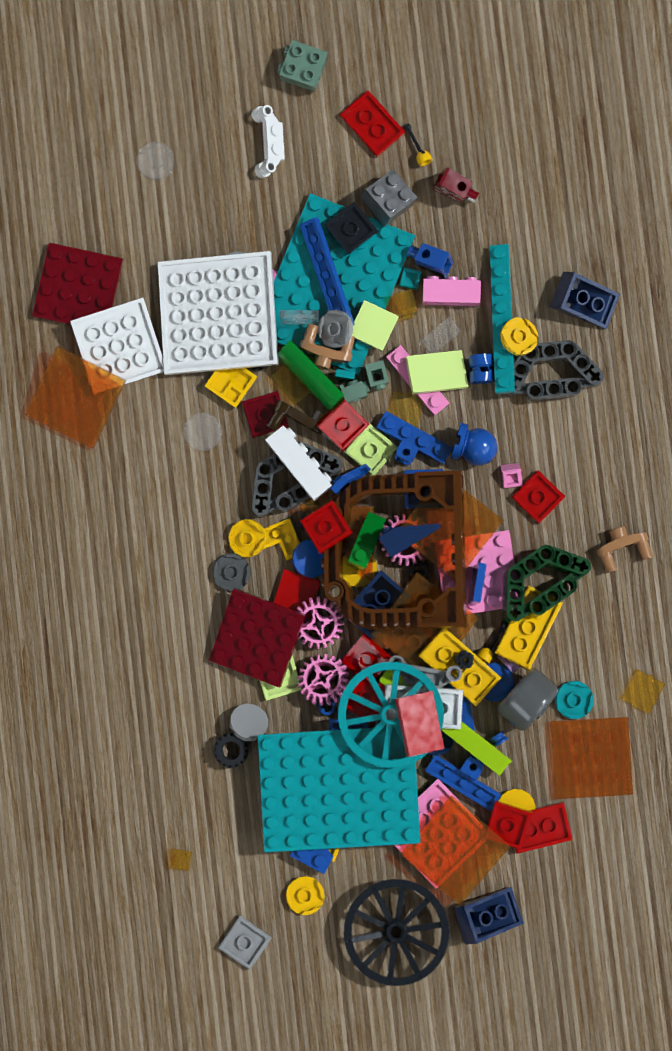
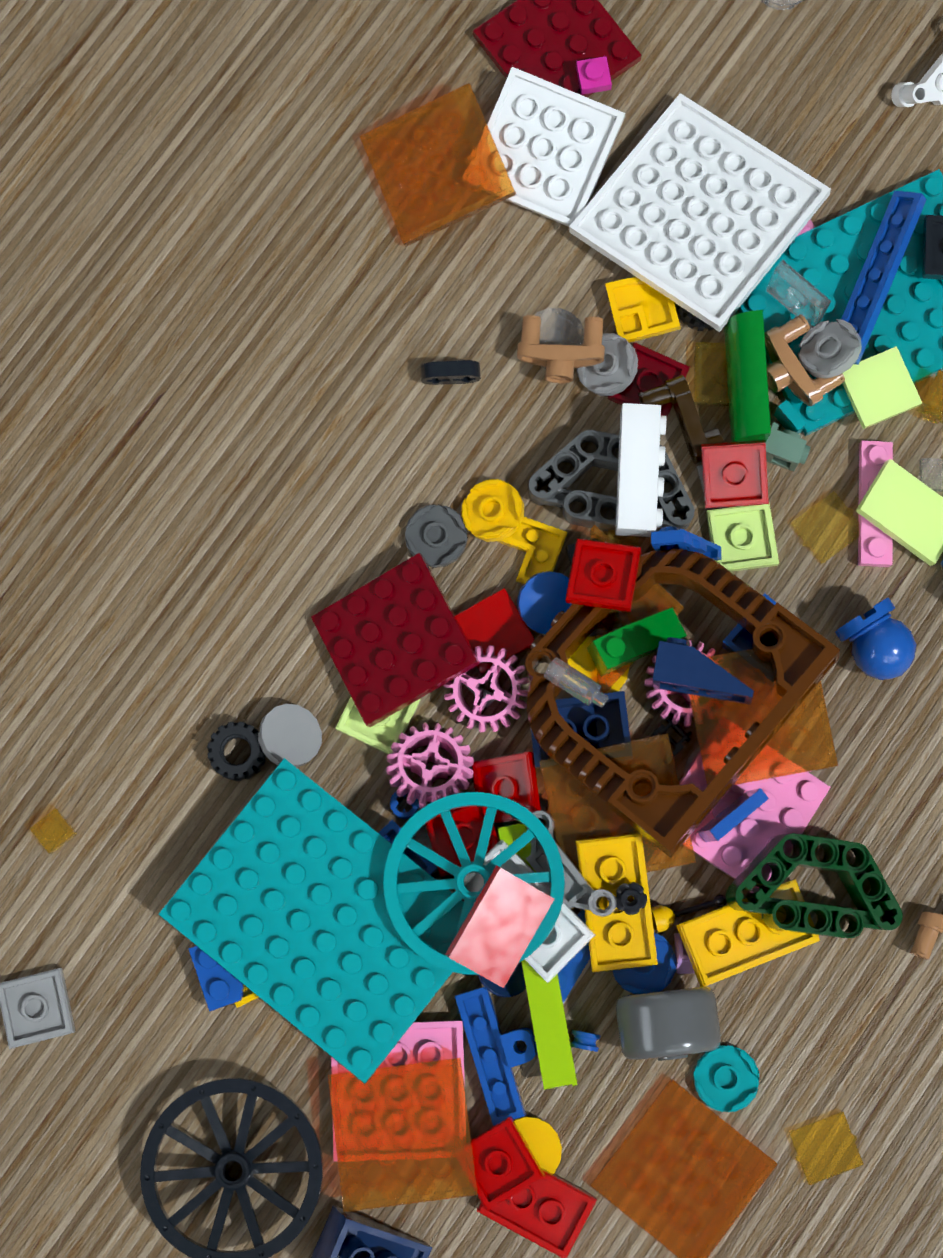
camera: 40 degrees right, 5 degrees down
yellow tile [286,876,325,915] -> none
sand green brick [365,360,389,391] -> none
blue plate [376,411,453,466] -> none
bright pink slope [500,463,522,488] -> none
red tile [511,470,566,524] -> none
none -> black beam [421,360,481,385]
none -> medium nougat connector [517,315,605,383]
none -> clear cylinder [544,657,609,708]
none -> dark pink plate [576,56,612,95]
none -> light grey tile [576,333,638,396]

